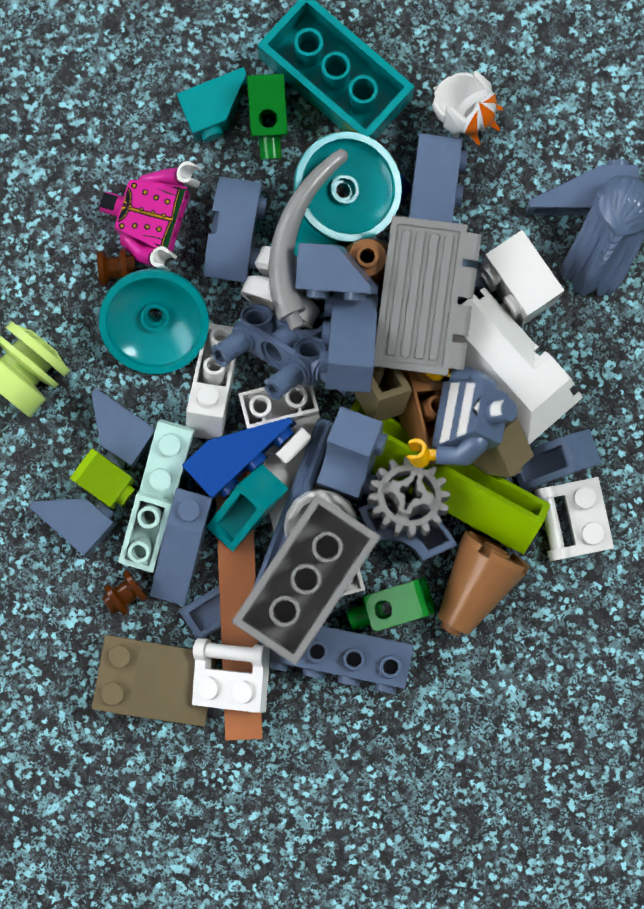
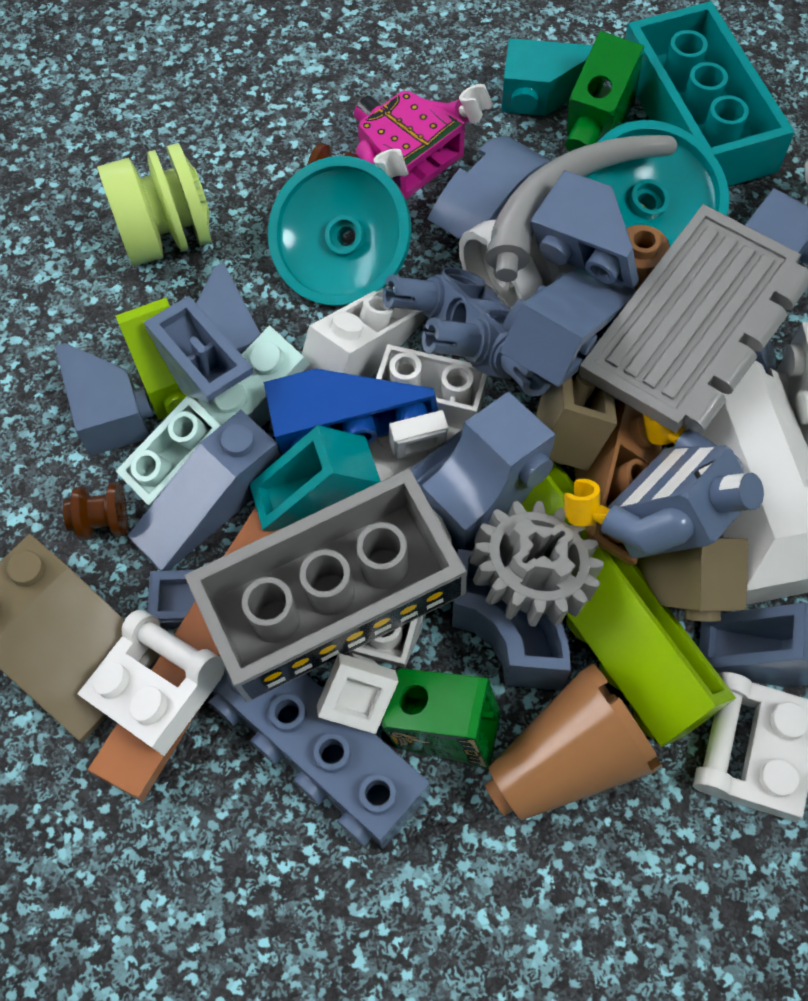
camera: 30 degrees right, 20 degrees down
none -> sand blue slope [144,296,253,402]
none -> white tile [317,653,399,734]

